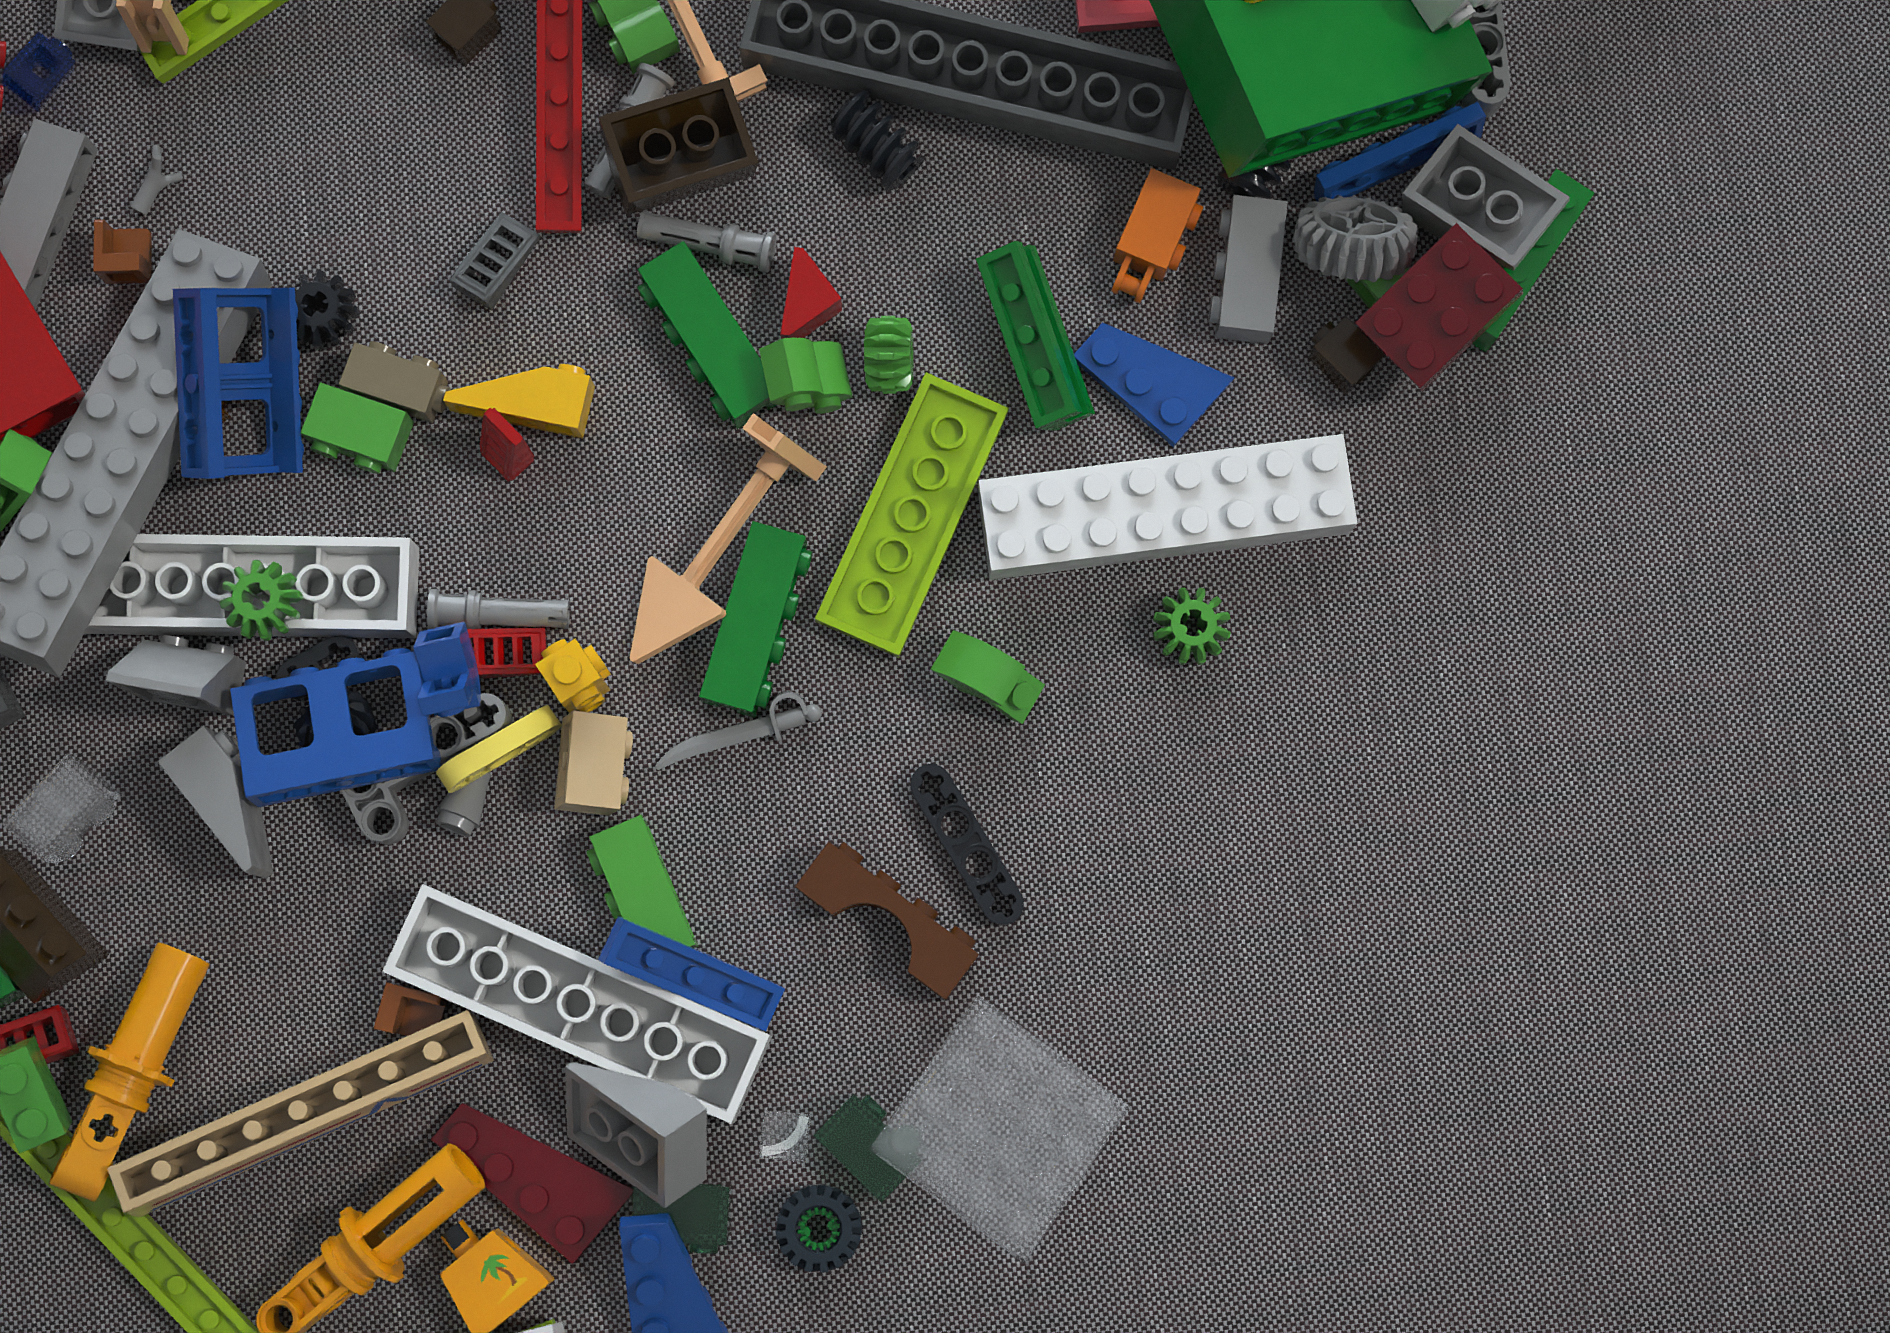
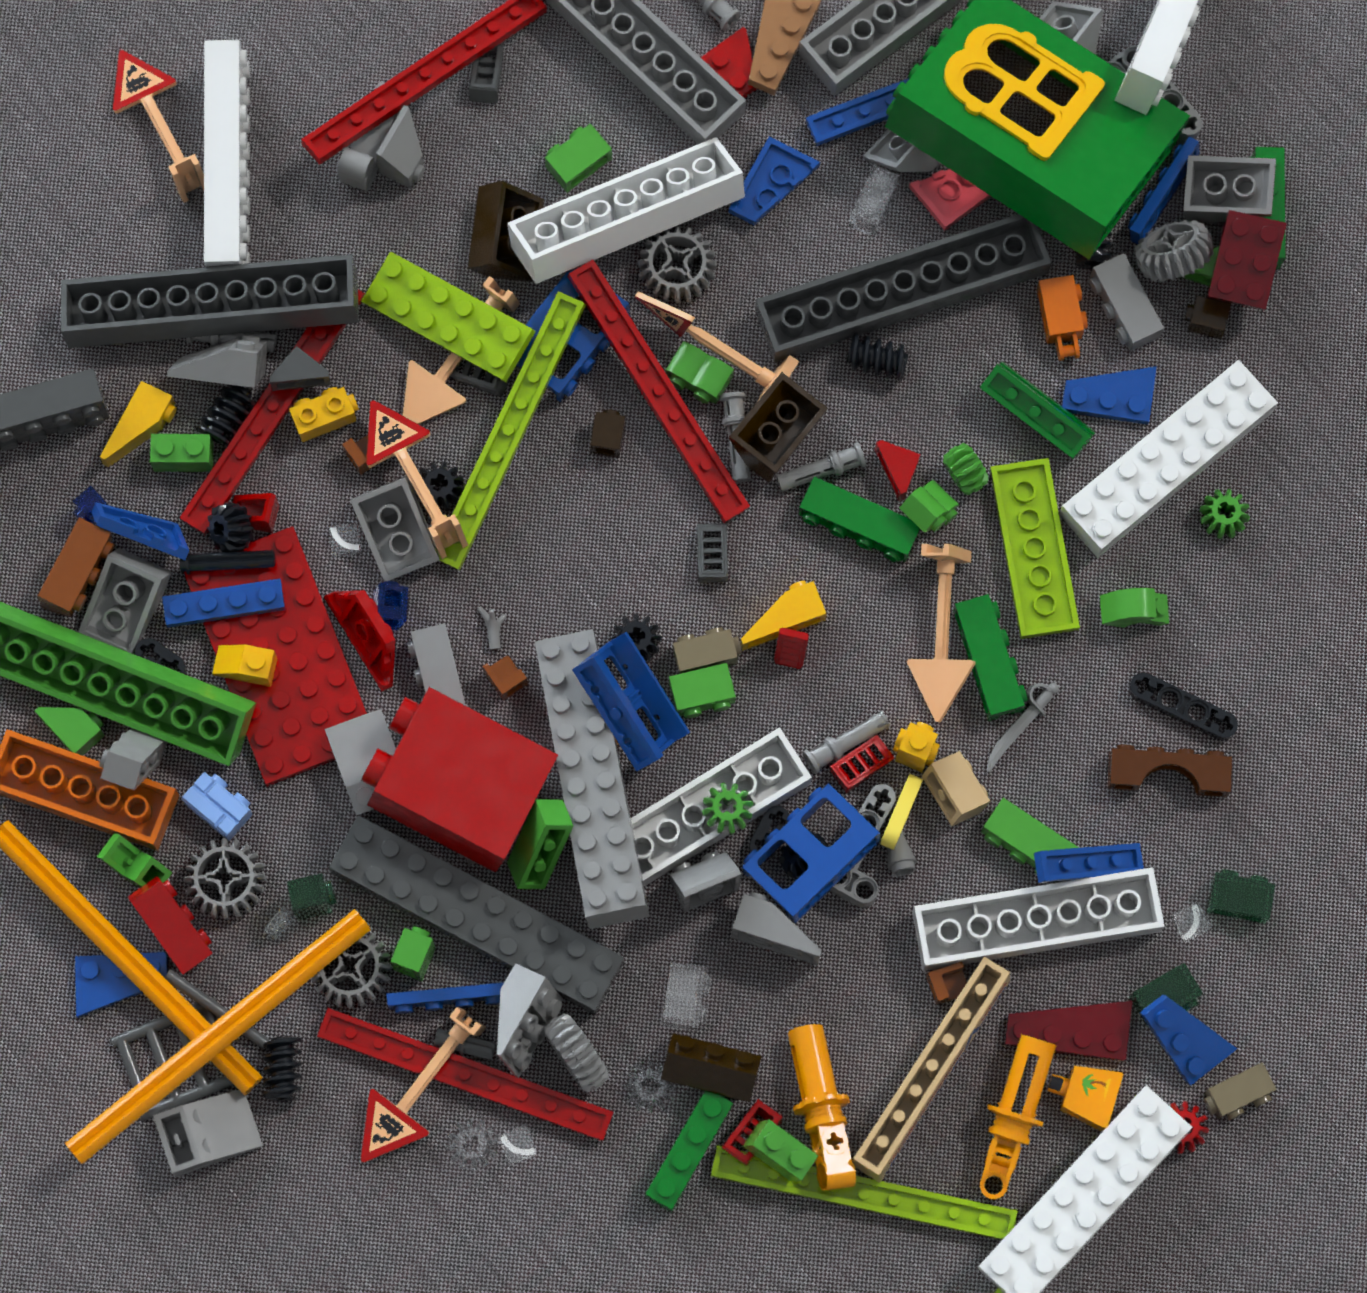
camera: 30 degrees left, 5 degrees down
blue brick [413,621,481,717] -> none
light grey slope [565,1062,707,1208] -> none
black bush [776,1184,862,1273] -> none
clear plate [869,995,1130,1263] -> none

